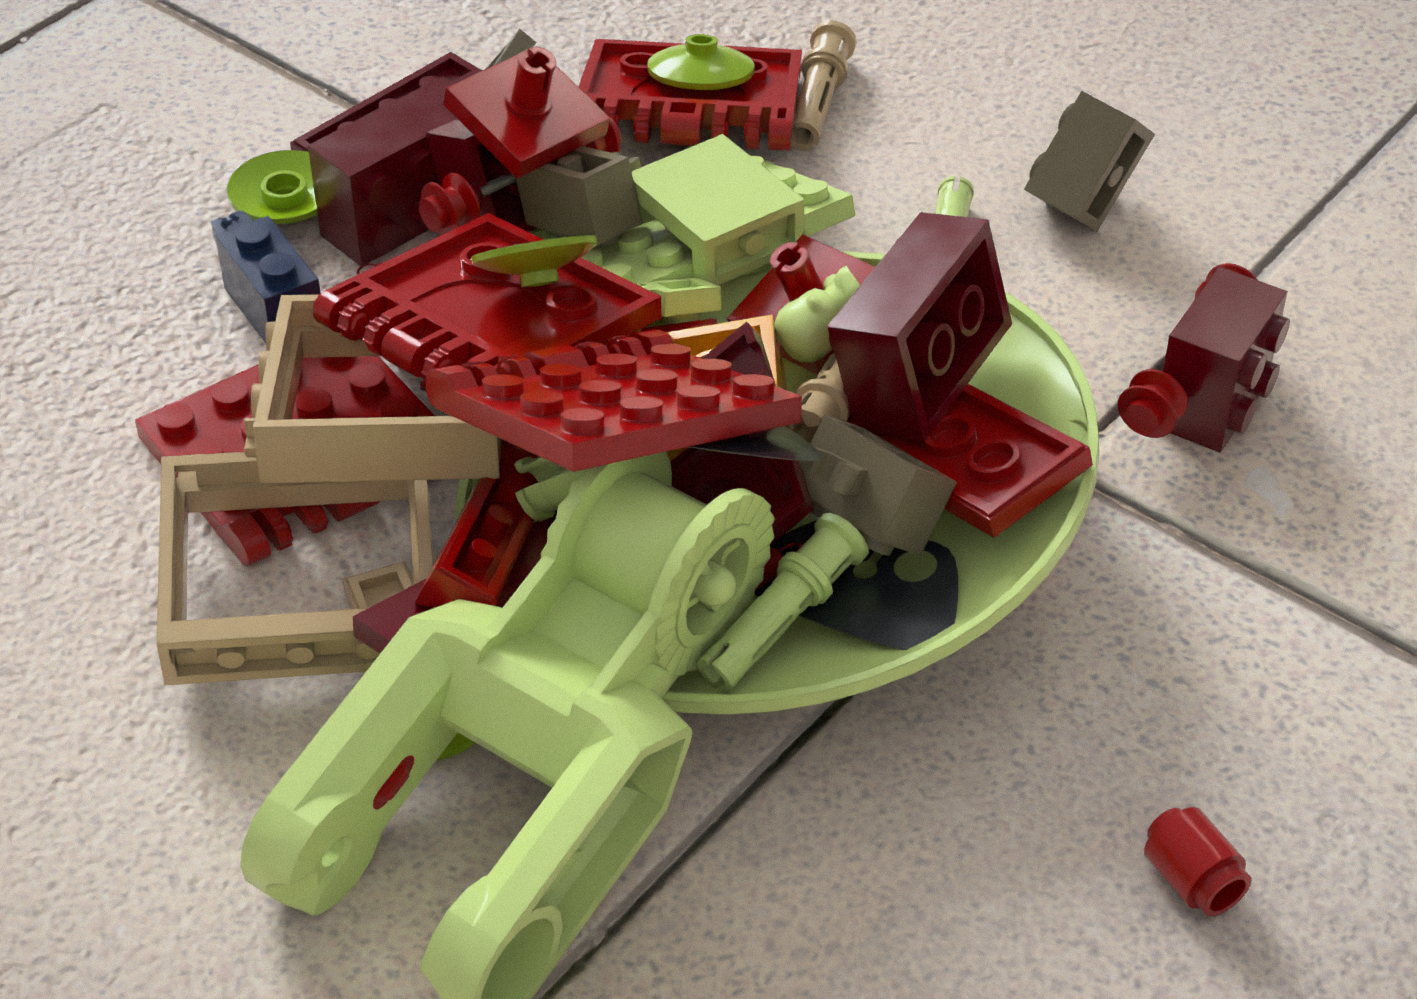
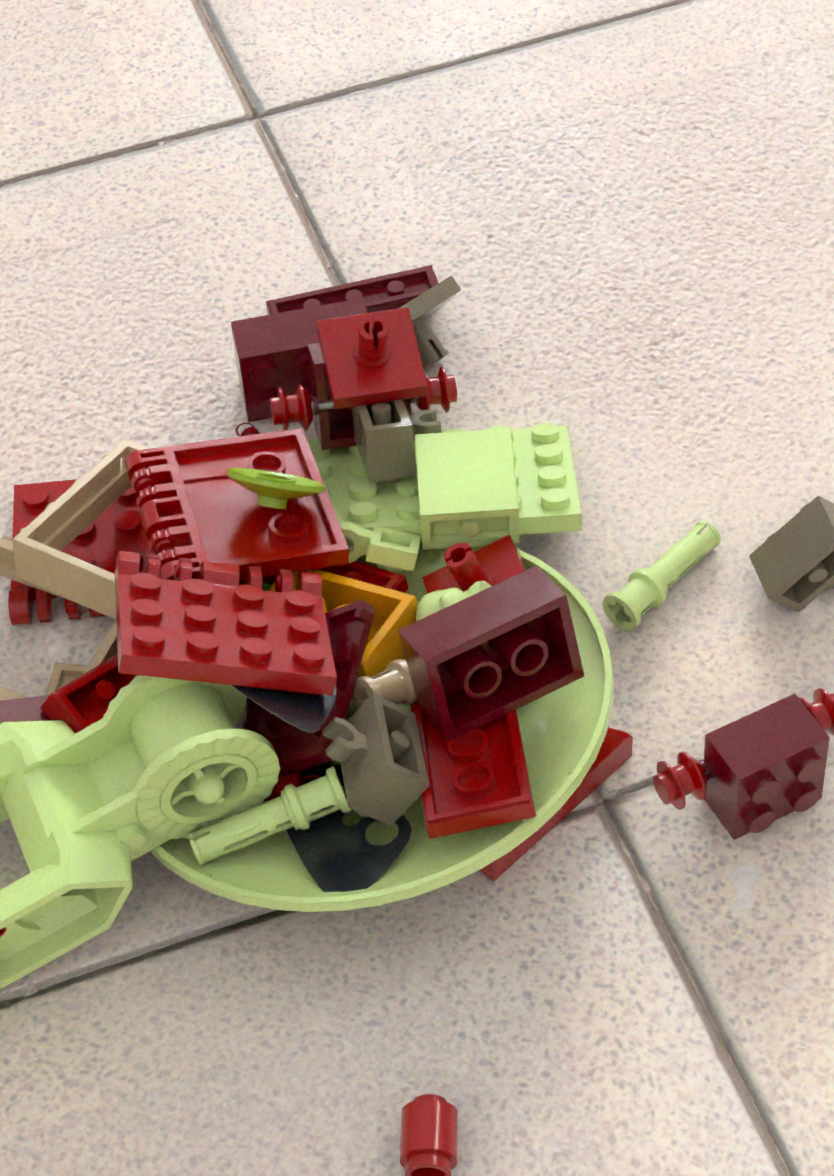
camera: 35 degrees right, 5 degrees up
dark blue hinge [211,210,320,343] -> none
lime dish [227,150,317,224] -> none
red hinge [578,39,802,151] -> none
lime dish [648,34,754,90] -> none
tan pin [792,20,857,150] -> none

